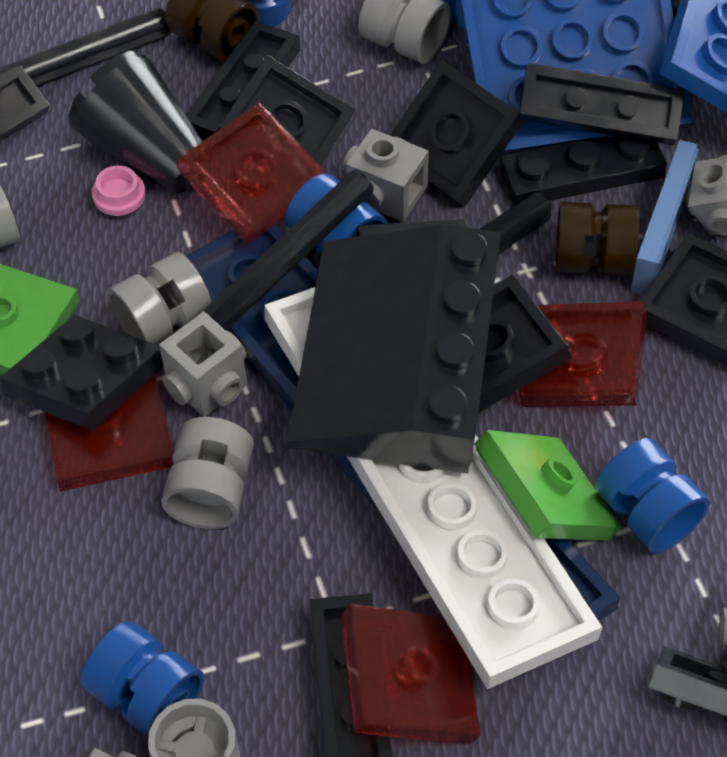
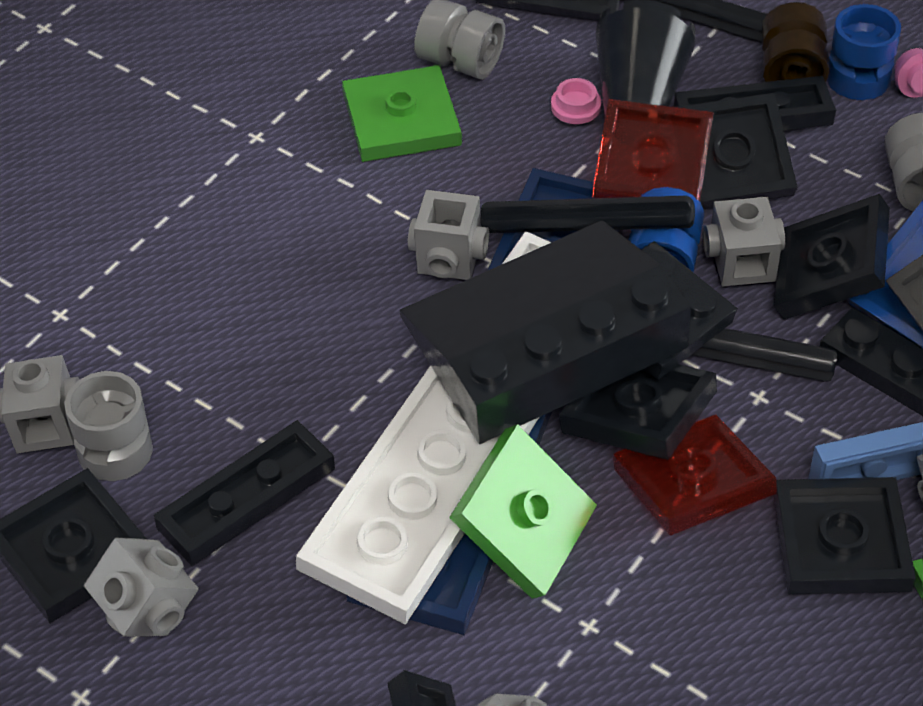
camera: 55 degrees right, 5 degrees down
black plate [0,315,164,431] -> none
clear red plate [45,374,174,492] -> none
blue wheel [80,620,204,739] -> none
light grey wheel [107,252,212,345] -> none
light grey wheel [161,417,254,529] -> none
clear red plate [341,604,481,745] -> none
dark brown wheel [555,201,639,276] -> none
blue wheel [595,438,711,553] -> none

